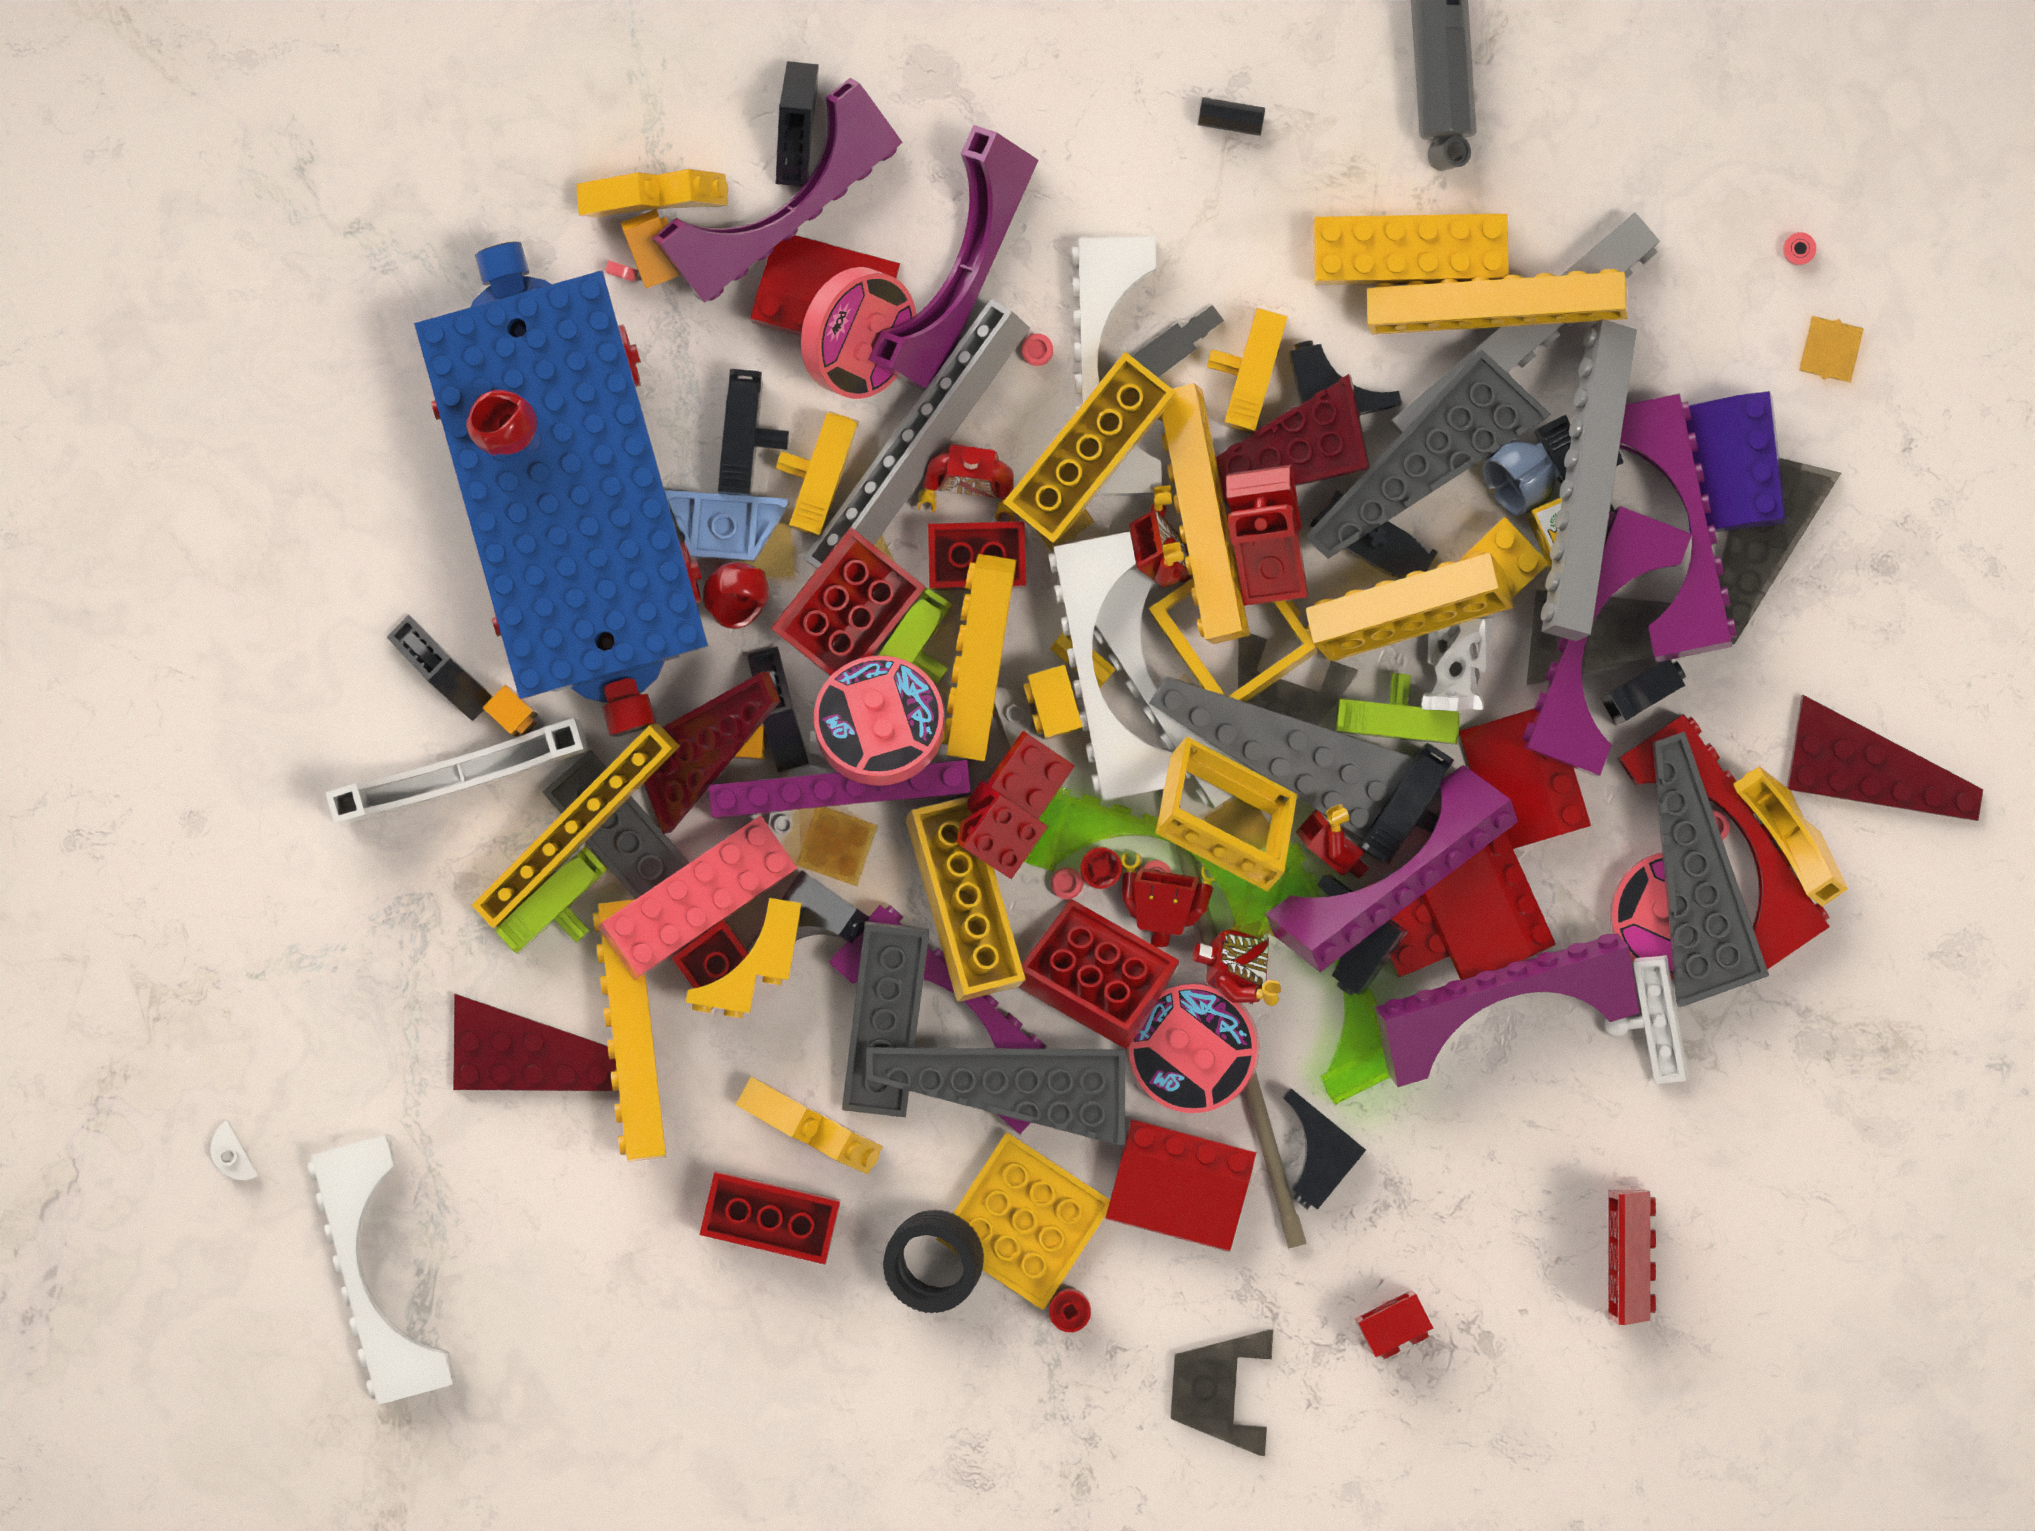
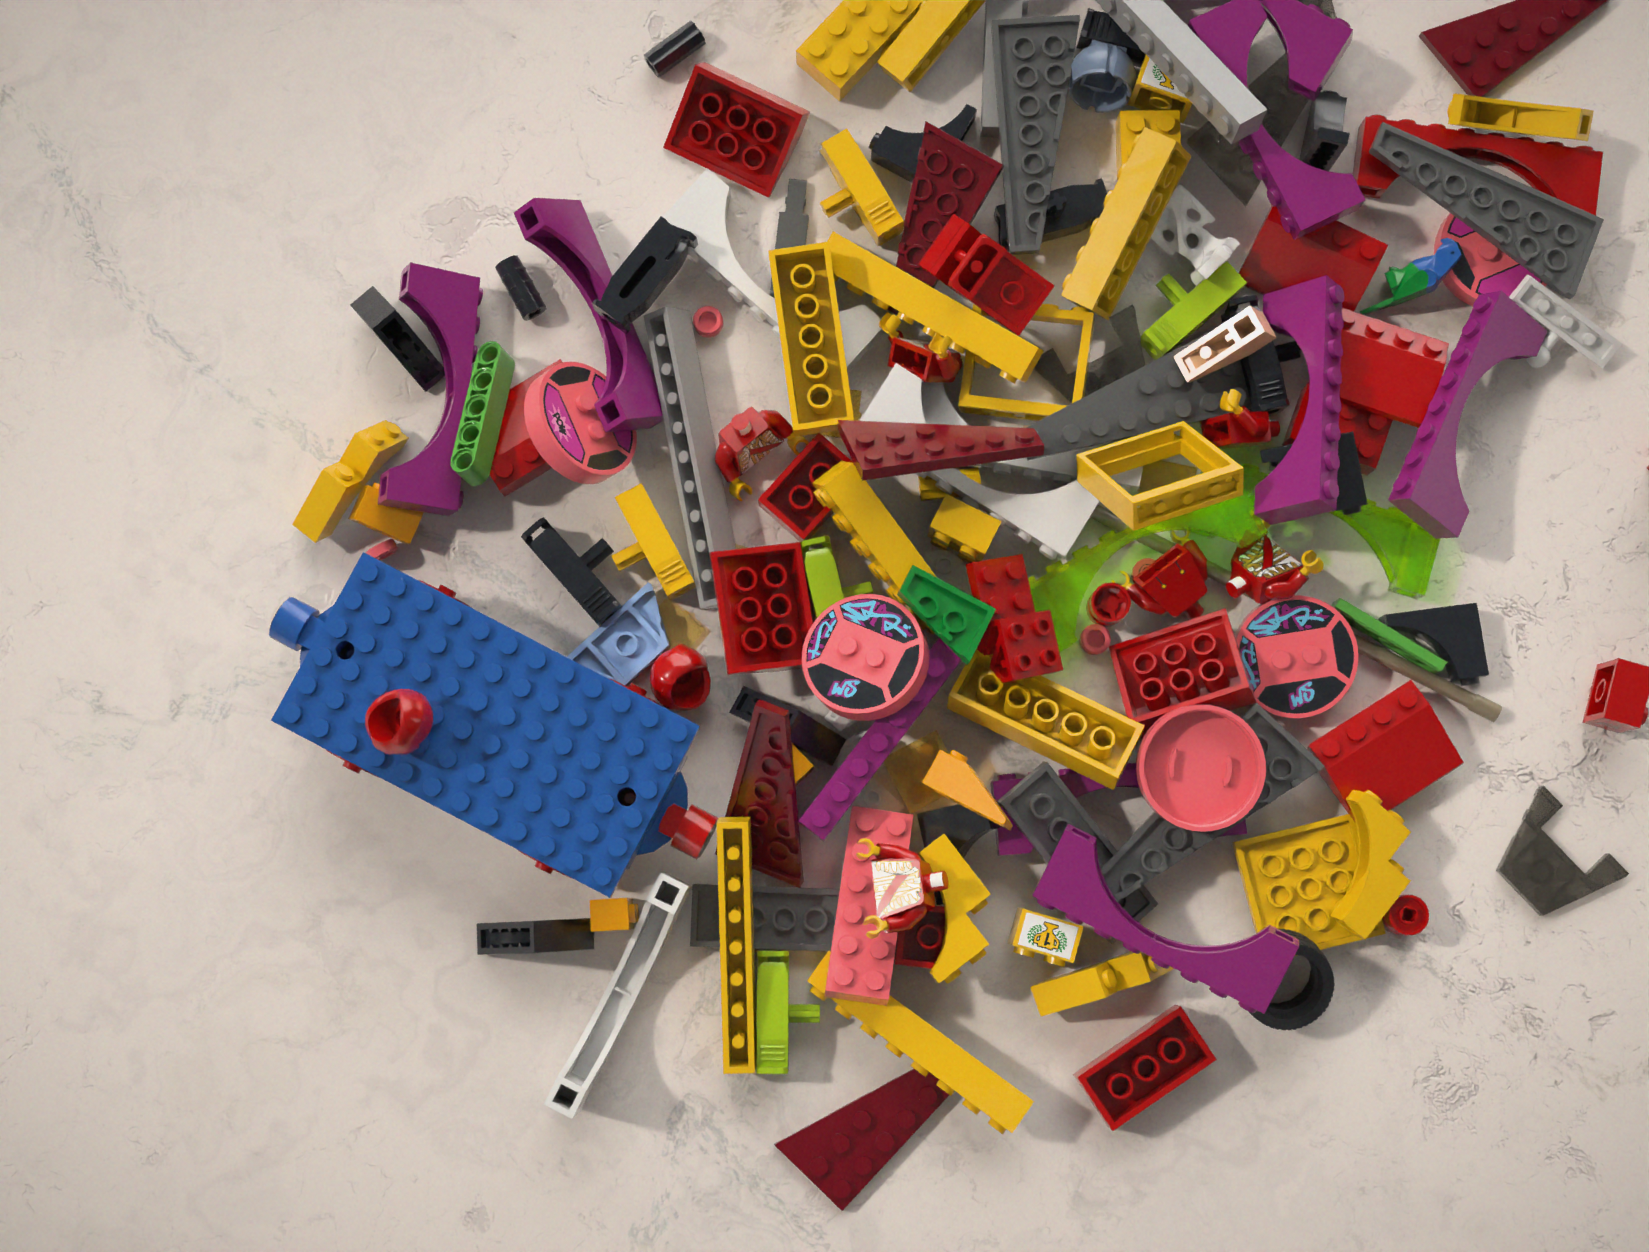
camera: 50 degrees left, 5 degrees down
none -> bright green beam [451,341,515,486]
none -> black axle [495,255,547,321]
none -> black piece [592,216,698,334]
none -> red slope [663,62,810,198]
none -> dark red wing [838,420,1044,481]
none -> torso [856,838,949,939]
none -> green wing [897,565,996,665]
none -> light orange slope [922,750,1013,831]
none -> brick [1007,908,1084,967]
none -> magenta arch [1032,824,1299,1014]
none -> coral brick [1136,705,1266,832]
none -> light nougat slope [1173,306,1277,383]
none -> yellow arch [1330,790,1411,940]
none -> bright green tile [1331,598,1447,674]
none -> animal [1360,238,1462,315]

